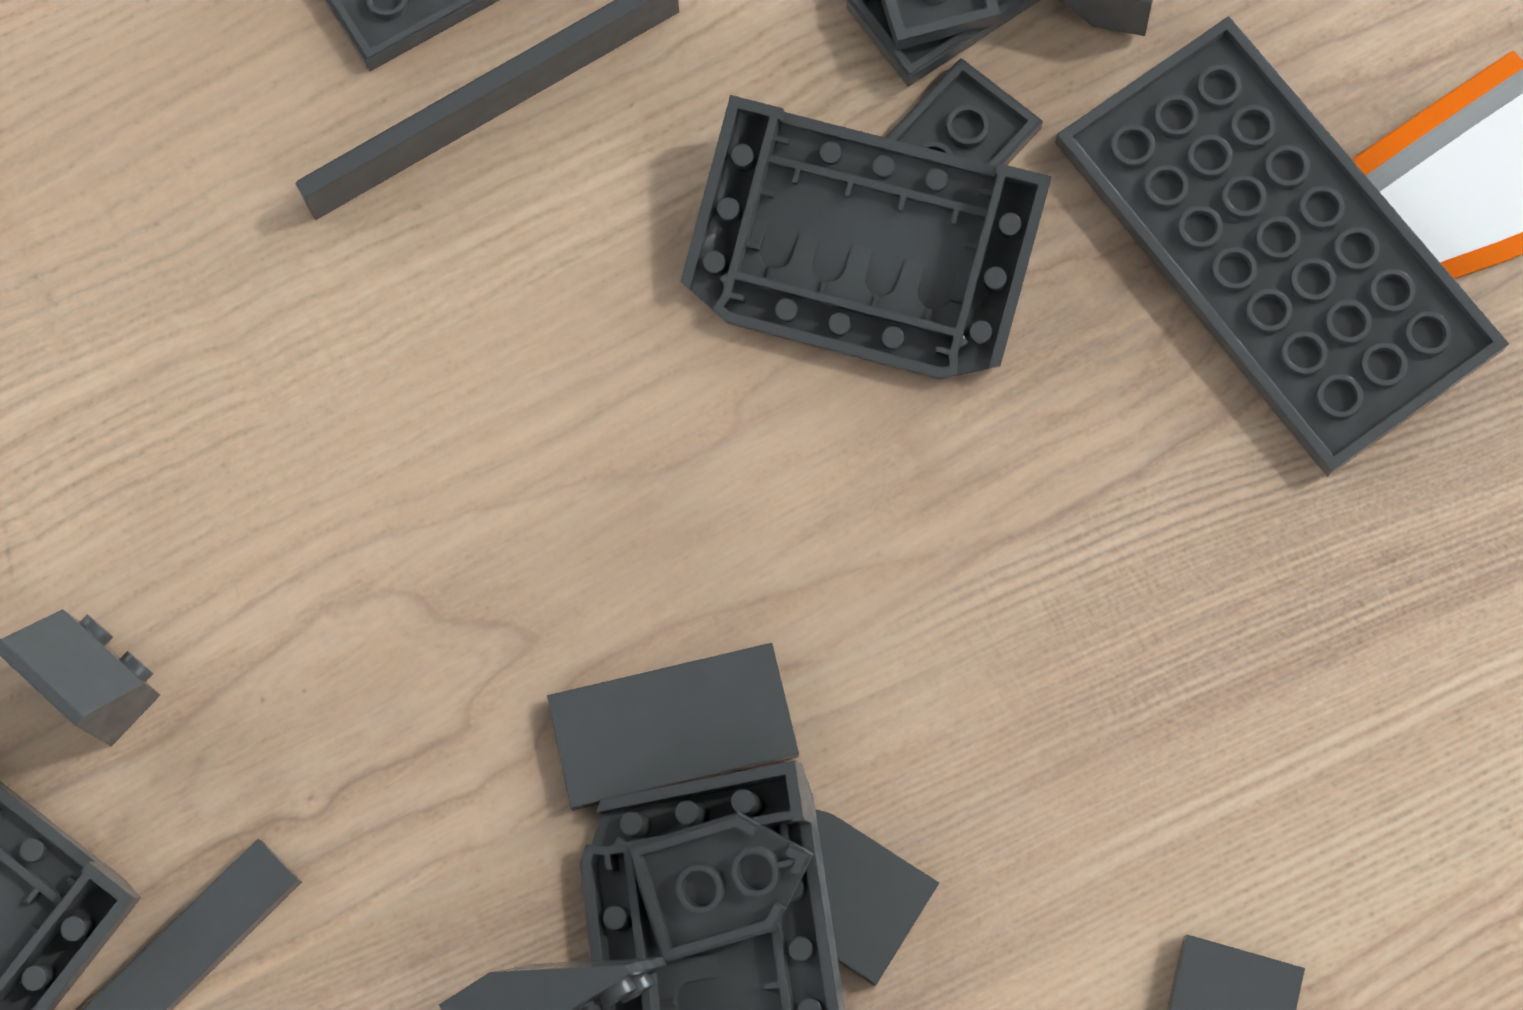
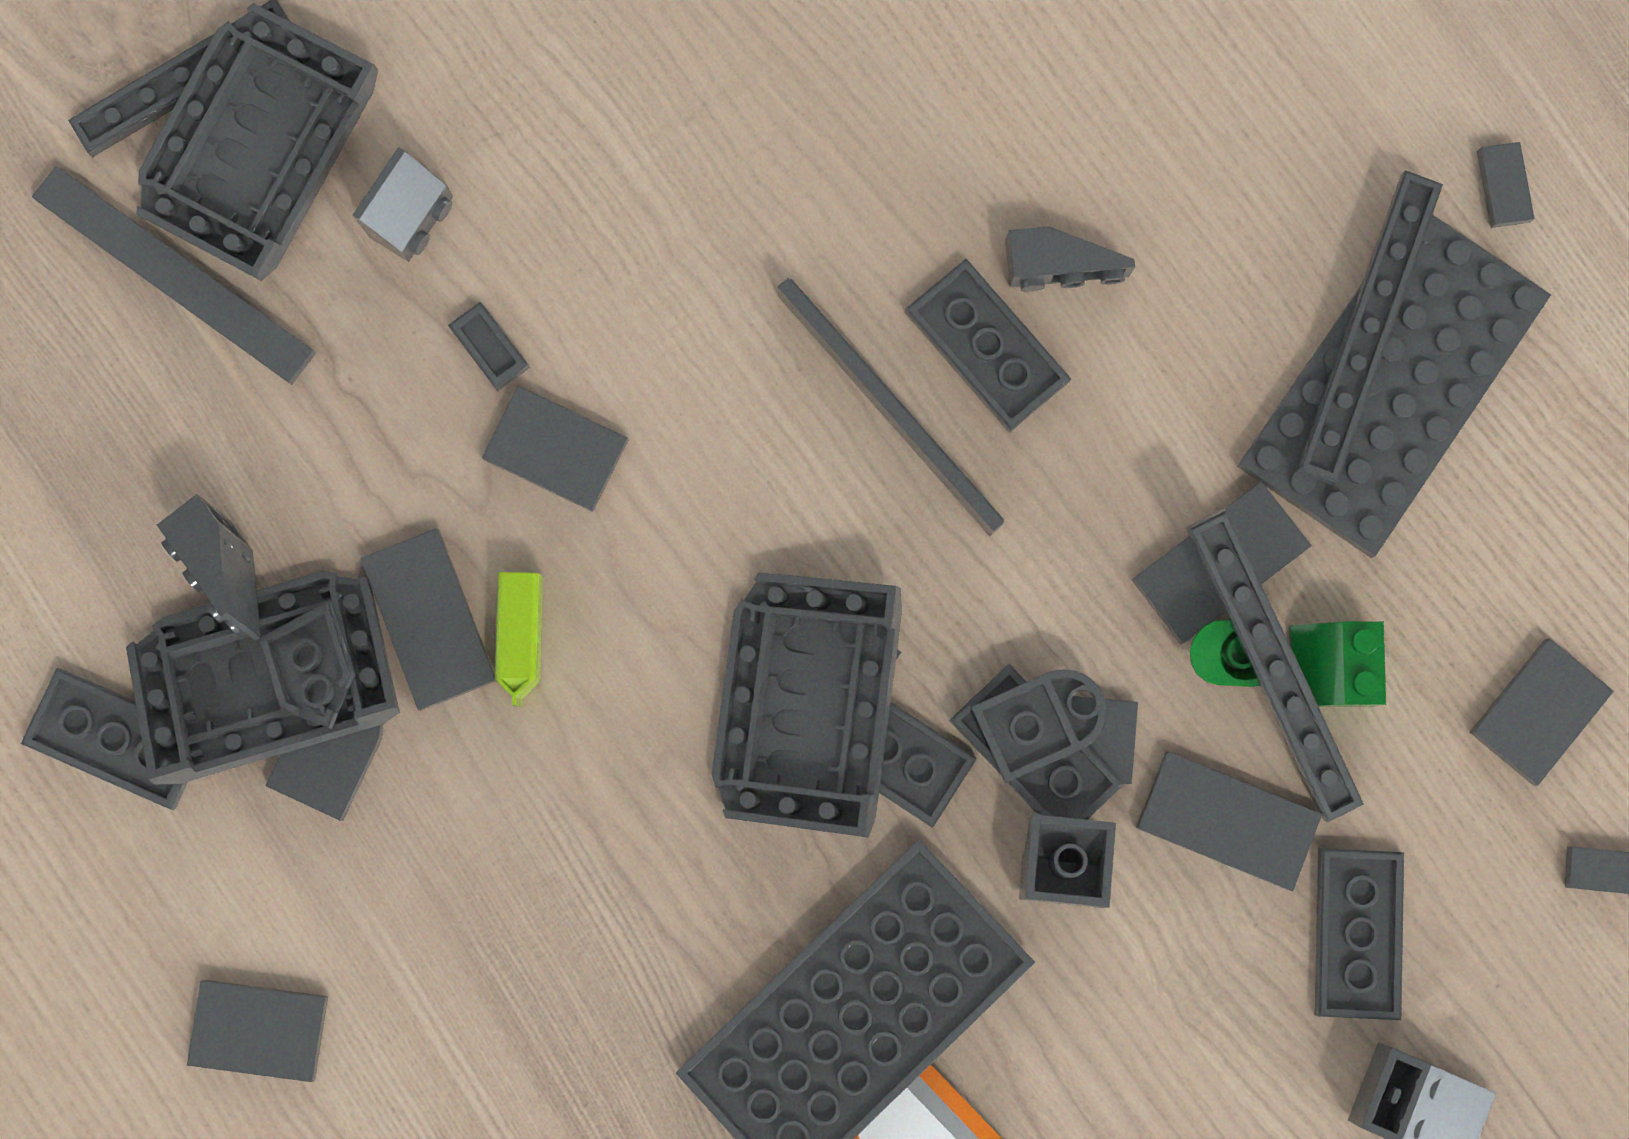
camera: 75 degrees right, 10 degrees up
none -> dark grey tile [448,302,530,392]
none -> dark grey tile [482,386,628,512]
none -> lime piece [495,572,543,707]

